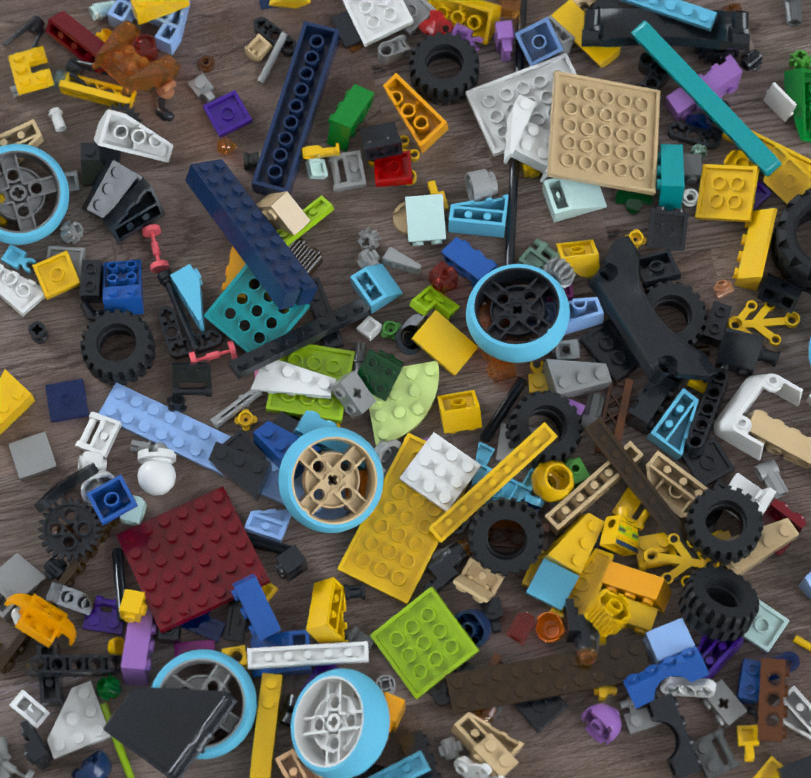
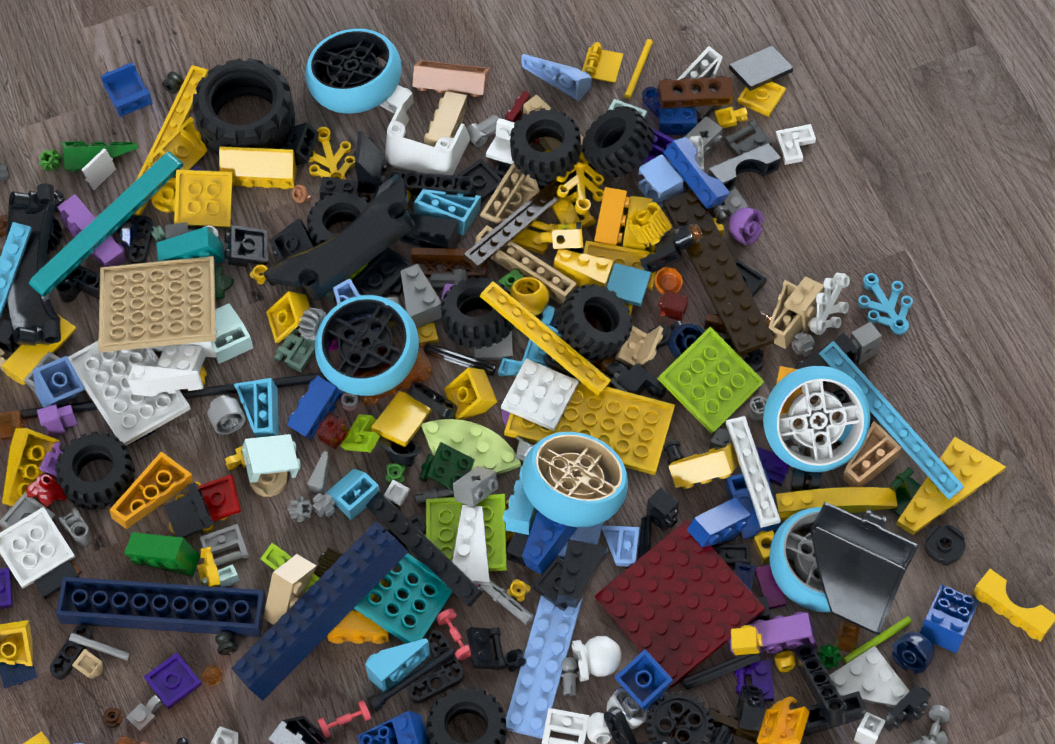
camera: 100 degrees left, 10 degrees down
none -> black beam [408,382,458,418]

